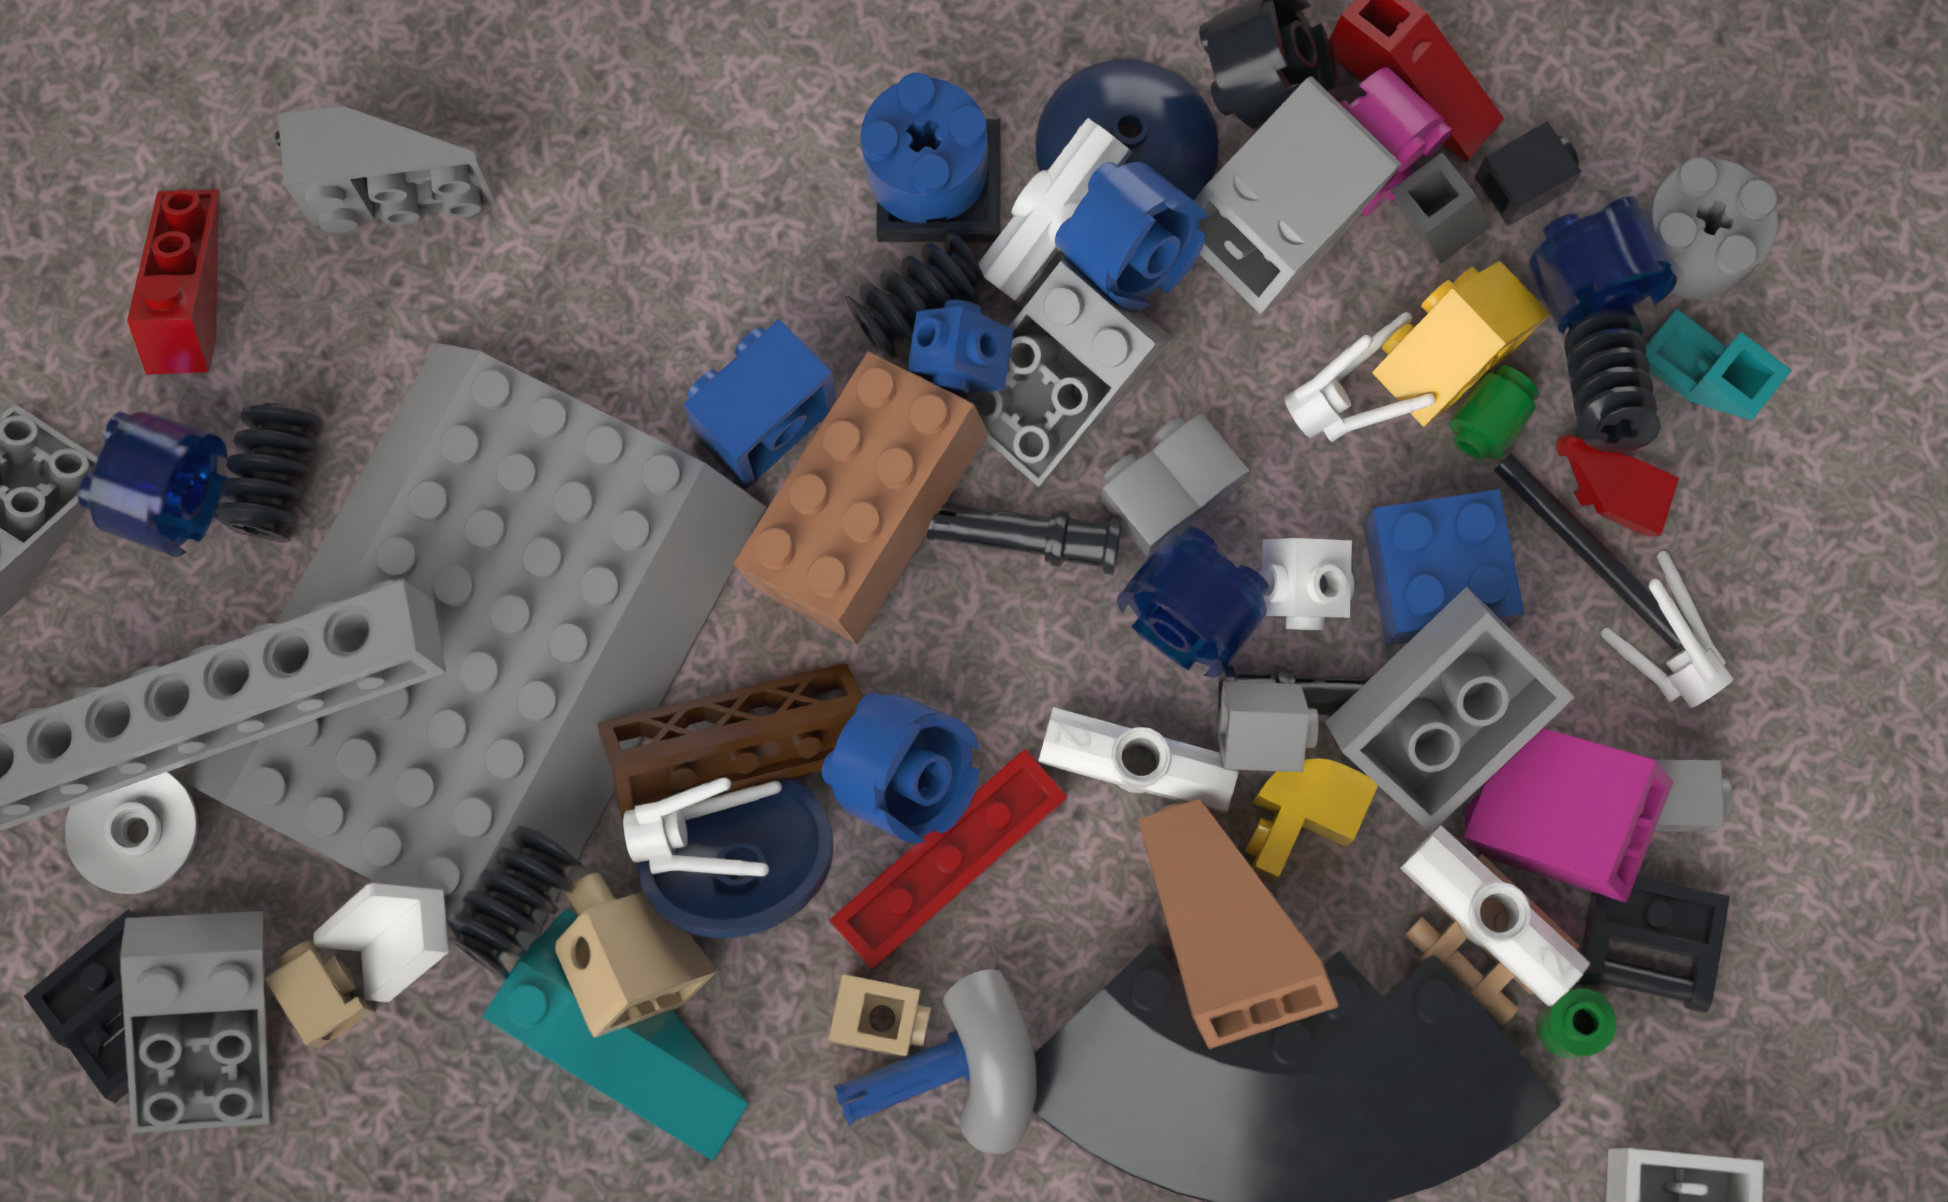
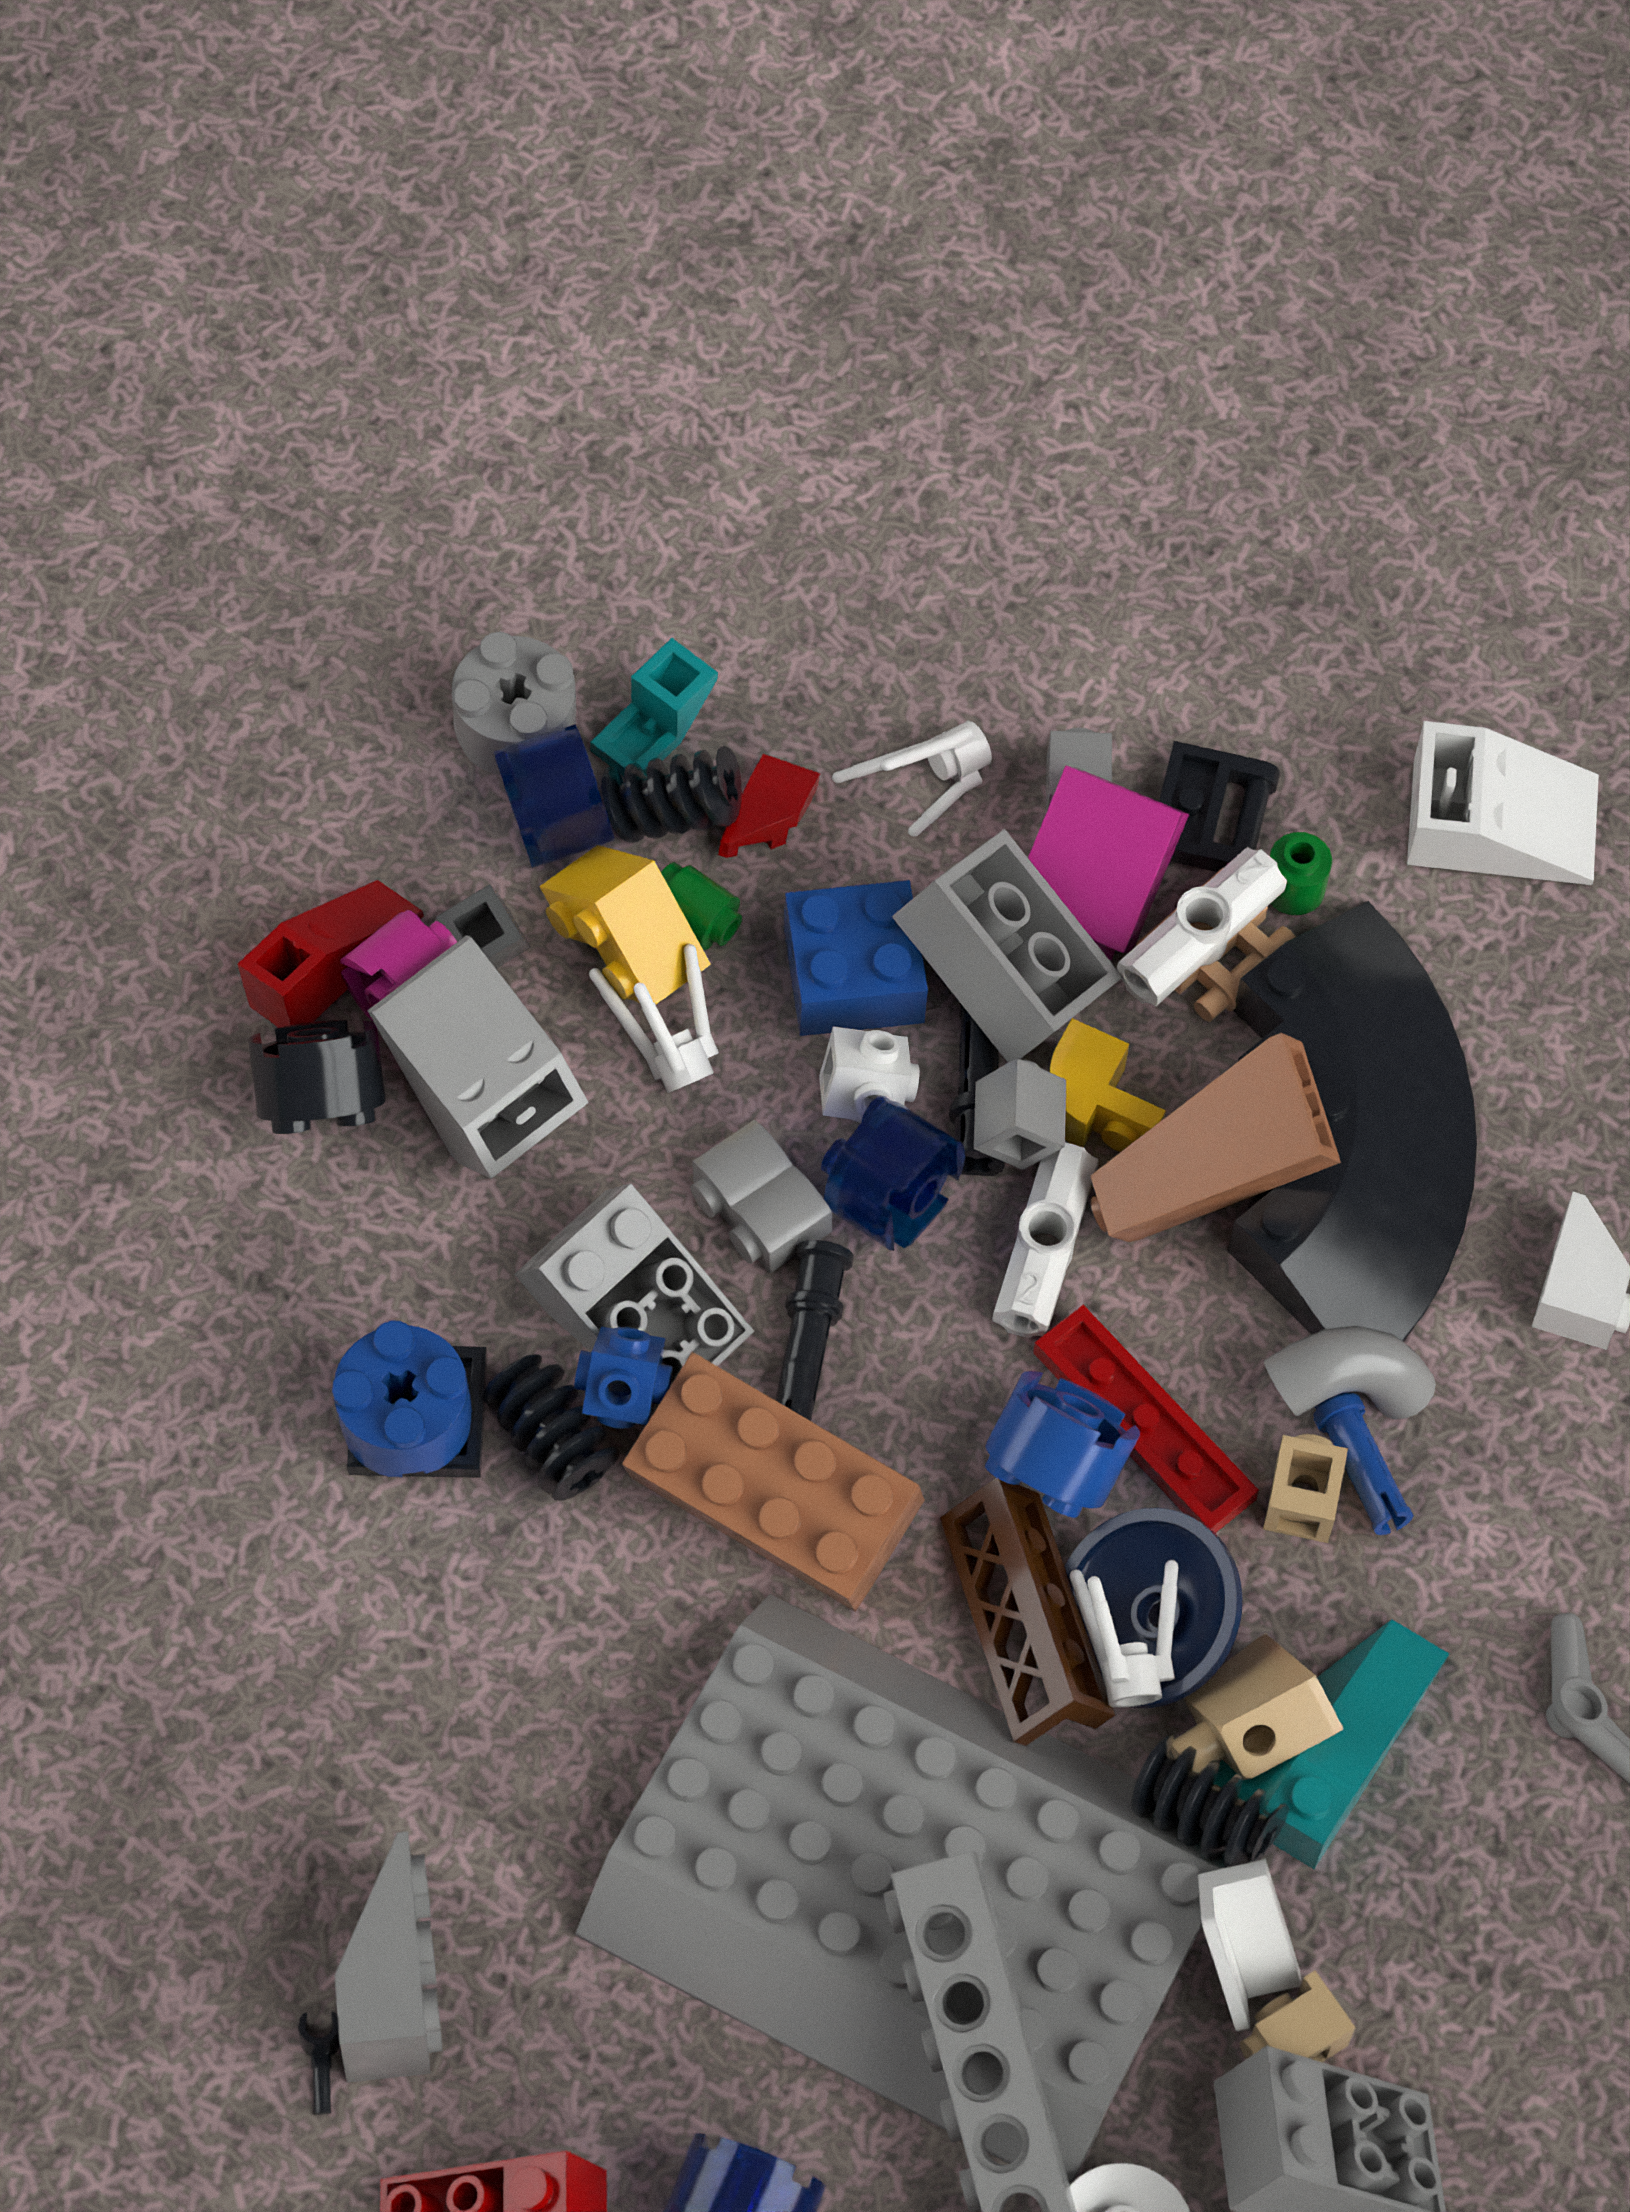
camera: 90 degrees left, 15 degrees down
black piece [212,403,325,543] -> none
blue brick [683,319,836,490] -> none
white piece [978,118,1132,303] -> none
dark blue dish [1035,59,1219,201] -> none
blue brick [1055,162,1207,311] -> none
black brick [1475,121,1582,226] -> none
black bar [1493,453,1682,650] -> none

